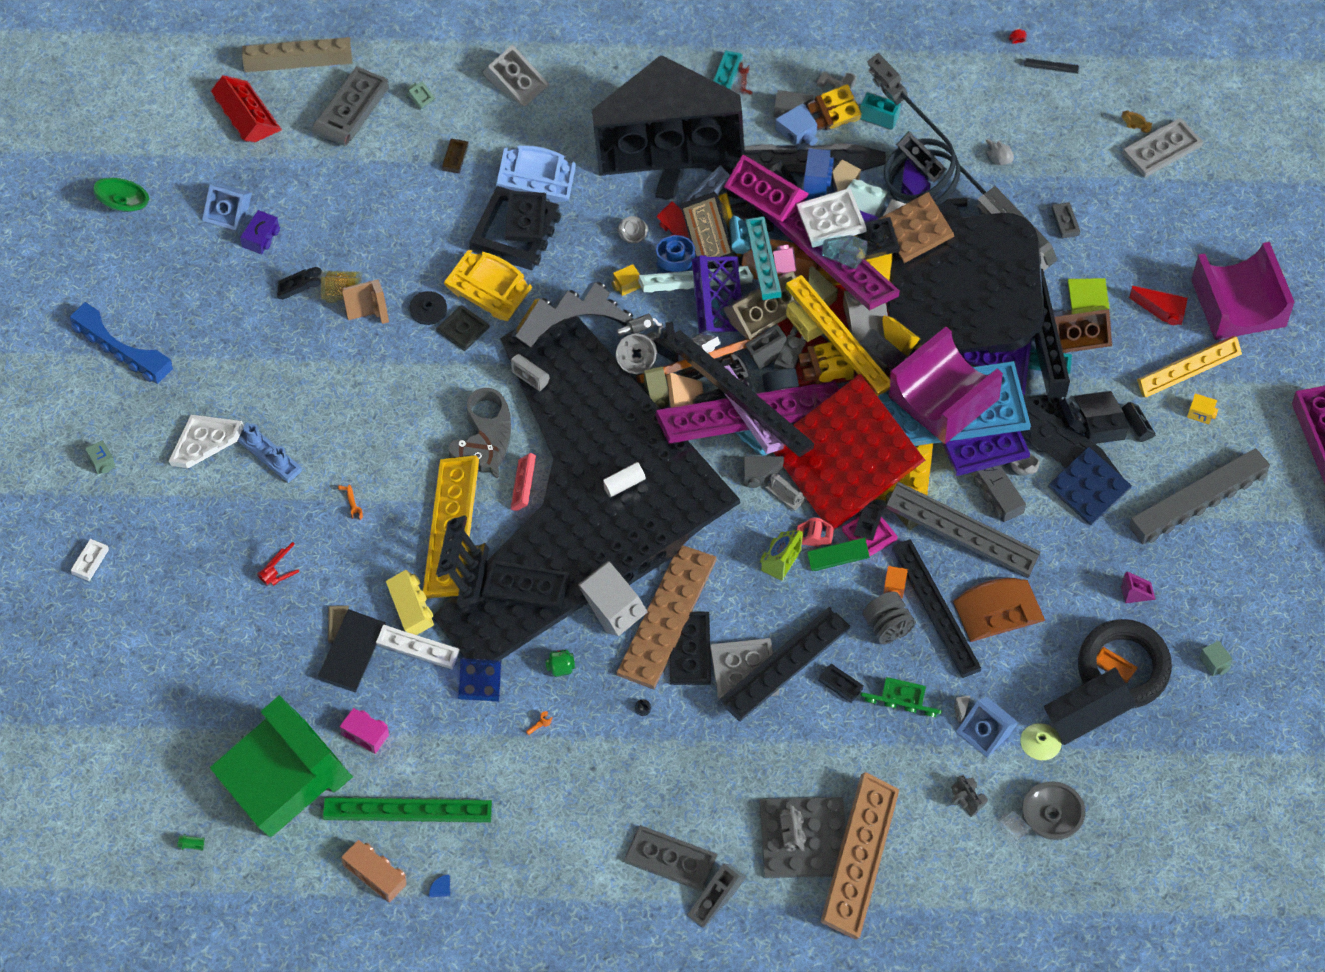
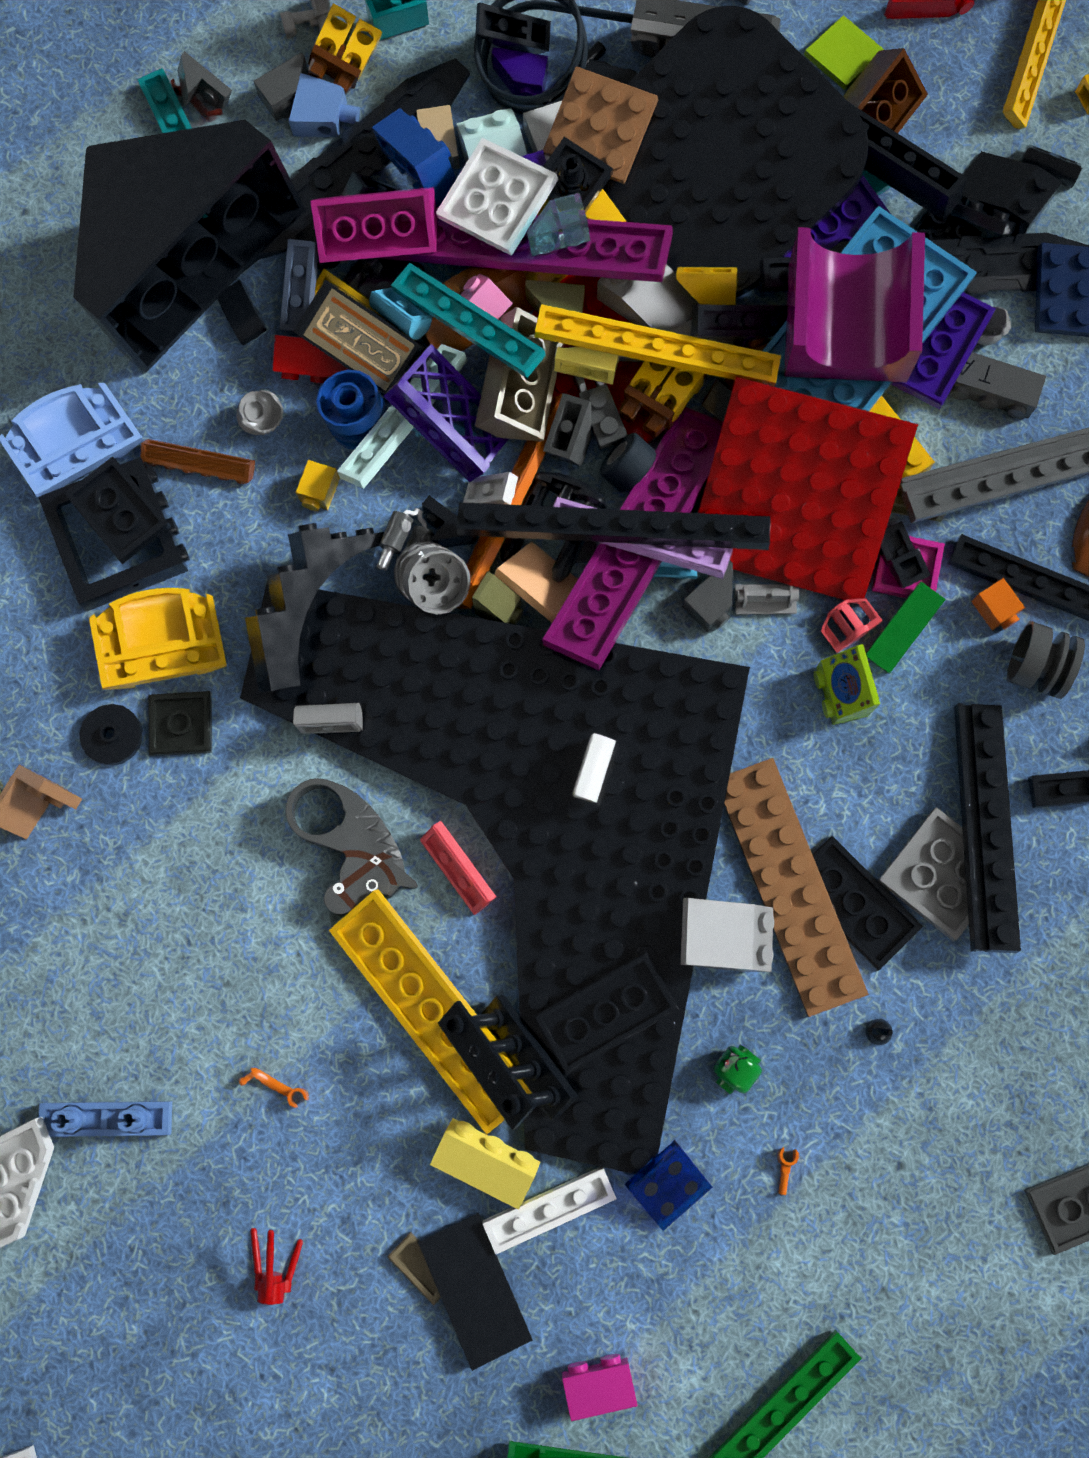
camera: 40 degrees left, 20 degrees up
none -> dark orange piece [140,439,255,484]
none -> dark grey slope [177,51,232,111]

